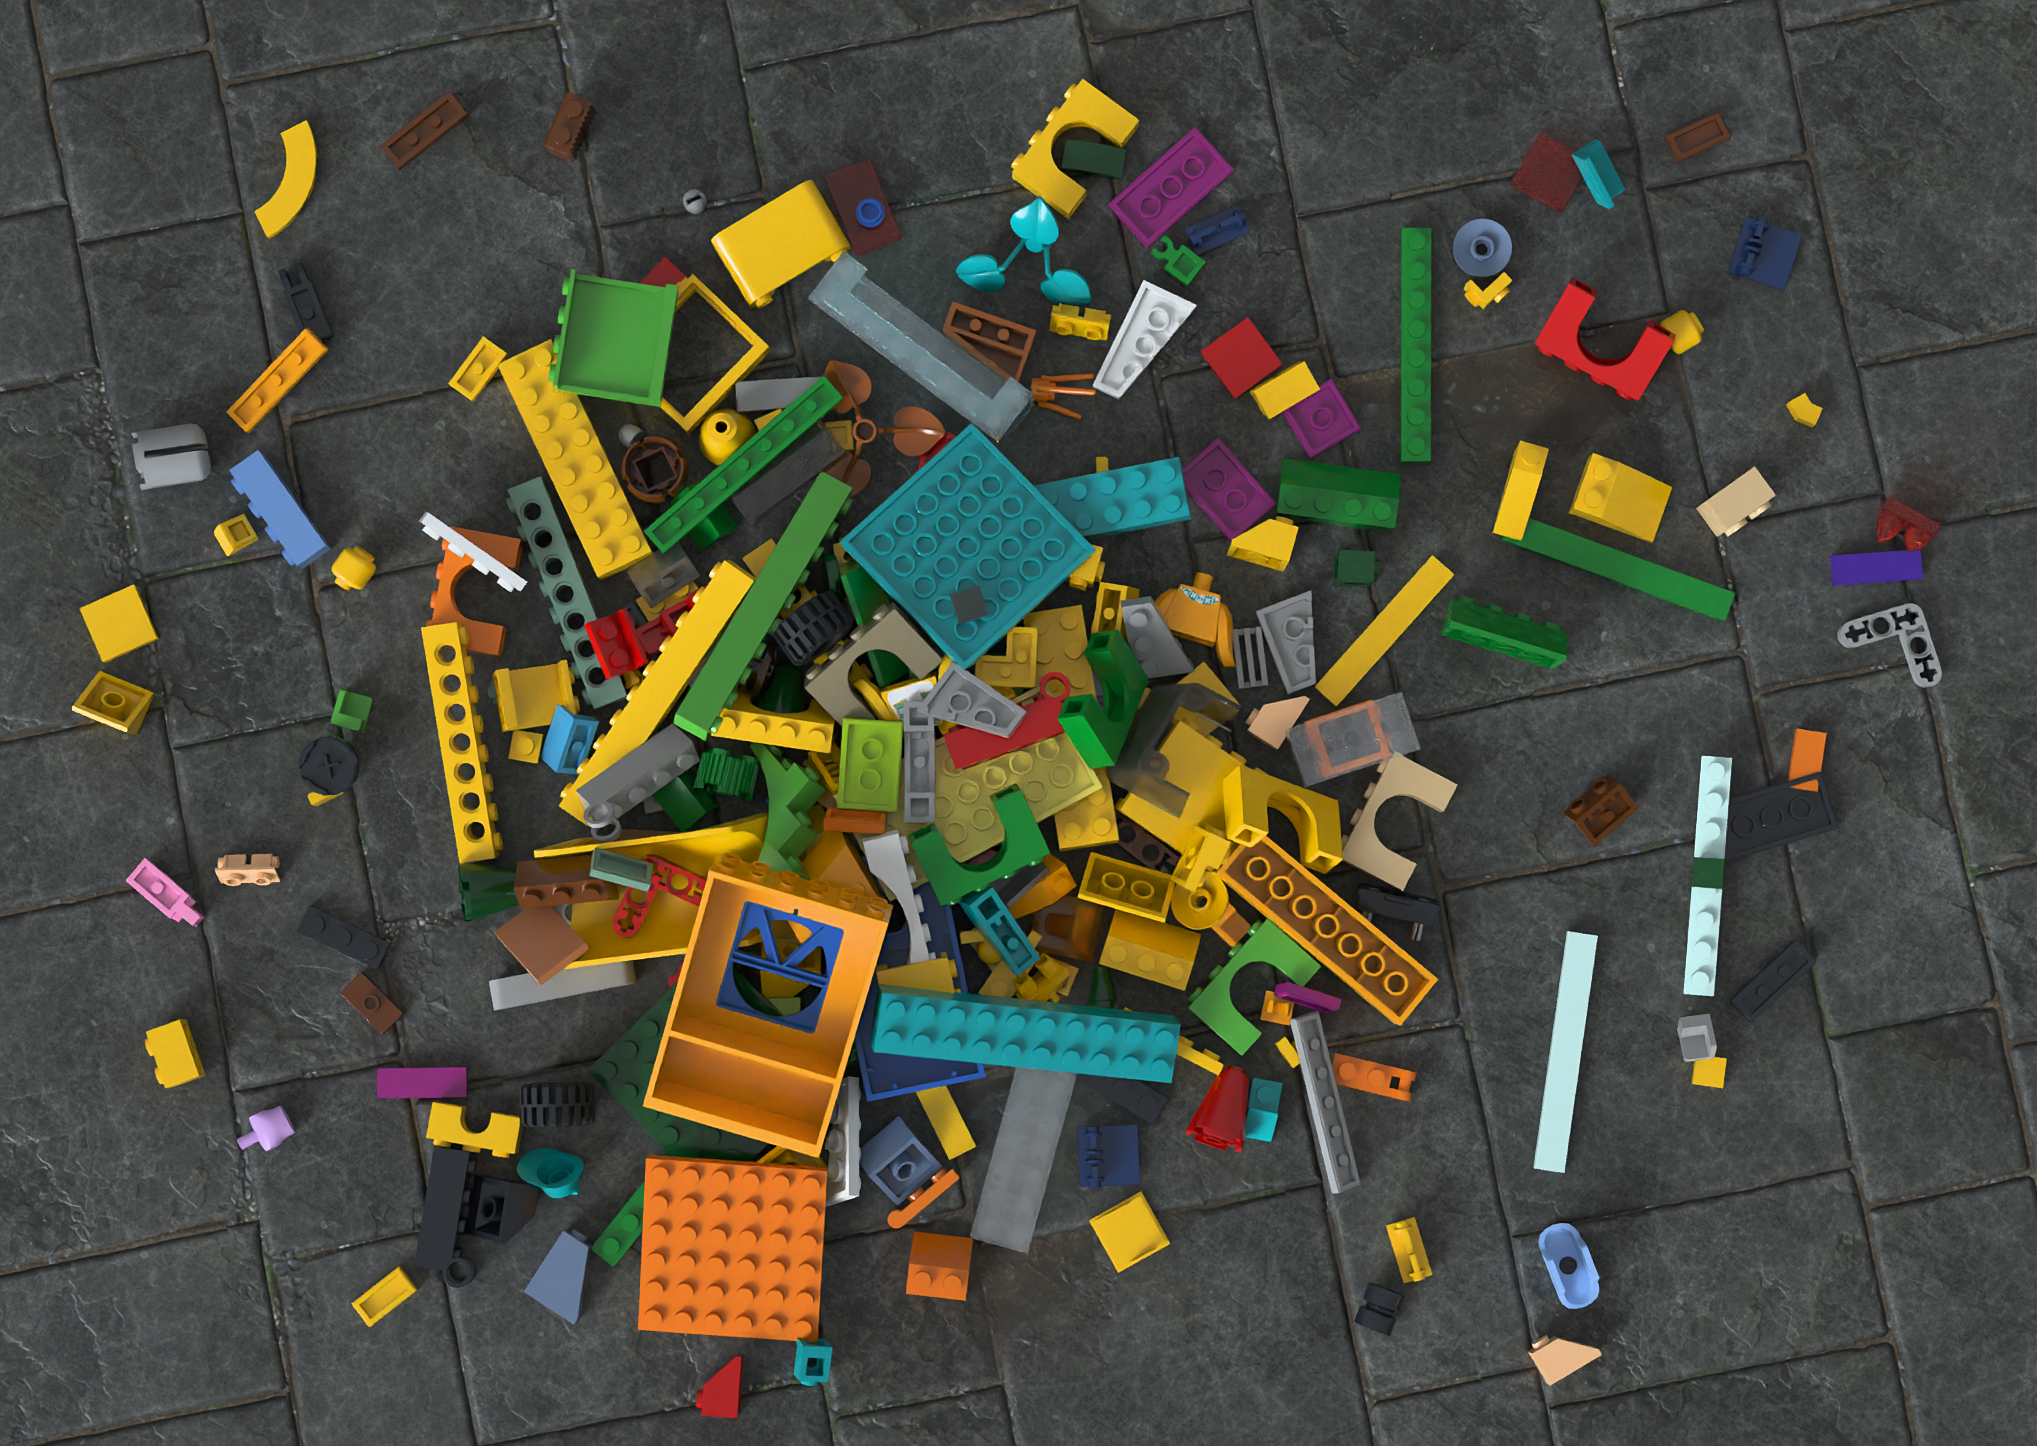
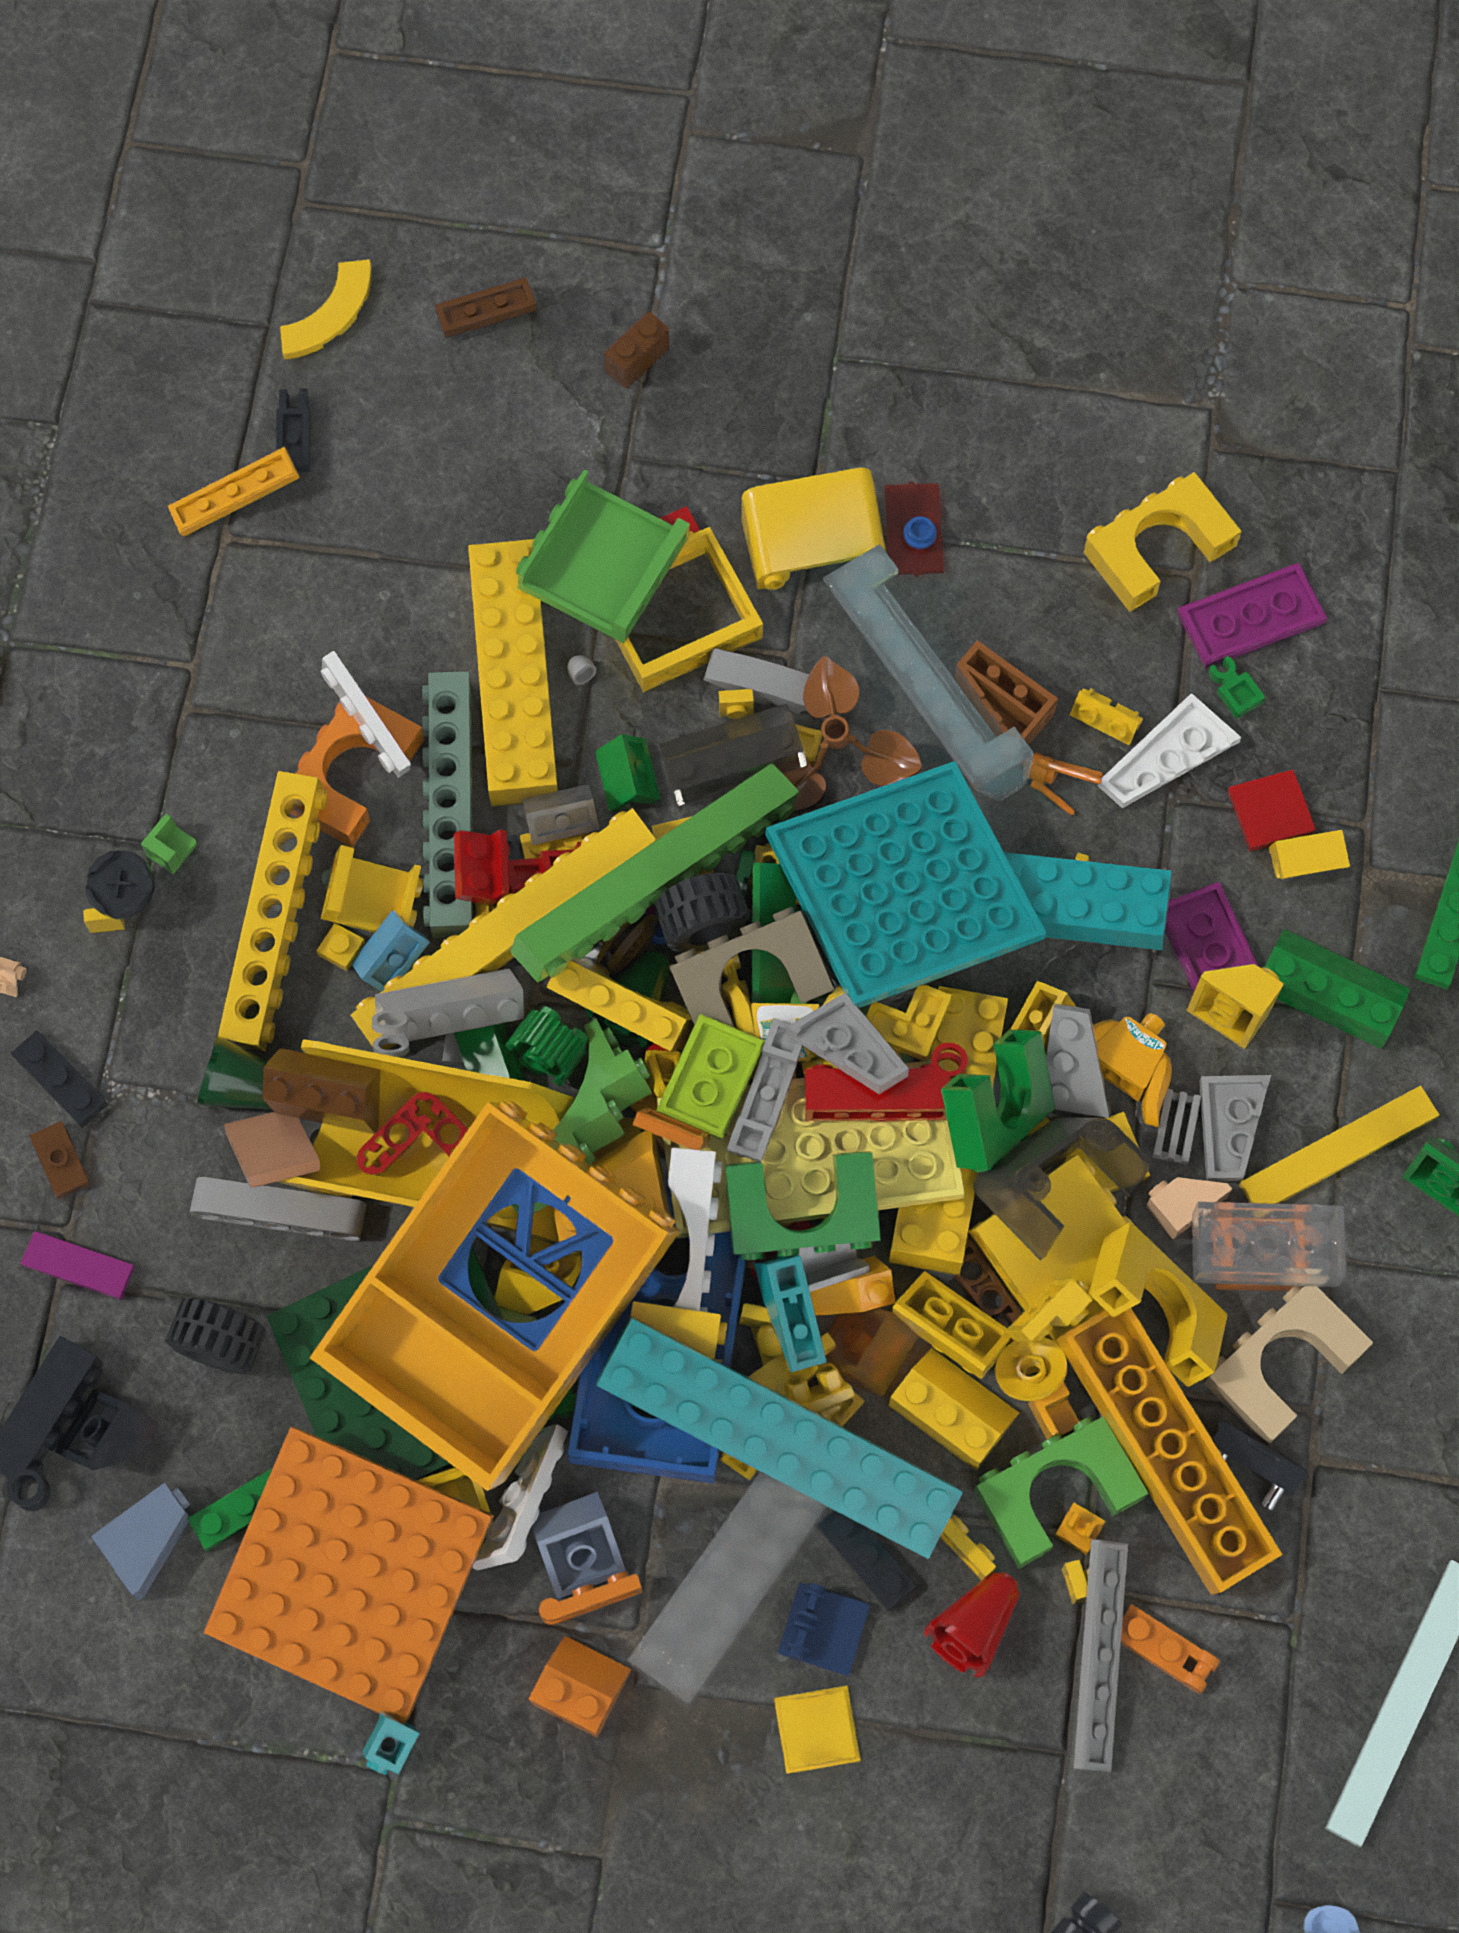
camera: 15 degrees right, 15 degrees down
light grey cylinder [131,423,211,490] -> none
yellow slope [214,514,258,556] -> none
medium blue brick [229,450,332,569] -> none
yellow head [331,545,376,591] -> none
yellow arch [426,1101,524,1158] -> none
yellow plate [448,337,508,402] -> none
teal piece [517,1148,584,1198] -> none
sand green tile [589,848,653,892] -> none
reddish brown piece [621,435,689,503] -> none
green plate [644,375,844,555] -> none
light grey hinge [683,189,707,214] -> none
red slope [696,1354,744,1418] -> none
yellow cone [698,408,756,466] -> none
yellow tile [916,1086,976,1160] -> none
clear smoke tile [950,586,988,625] -> none
teal plant [956,196,1093,307] -> none
dark green slope [1059,139,1126,180] -> none
yellow brick [1065,544,1105,591] -> none
dark green cone [1087,967,1117,1009] -> none
dark blue hinge [1184,205,1250,256] -> none
teal slope [1245,1077,1283,1142] -> none
magenta tile [1274,982,1342,1013] -> none
magenta tile [1282,378,1361,459] -> none
dark green brick [1333,550,1380,588] -> none
yellow hinge [1386,1217,1432,1283] -> none

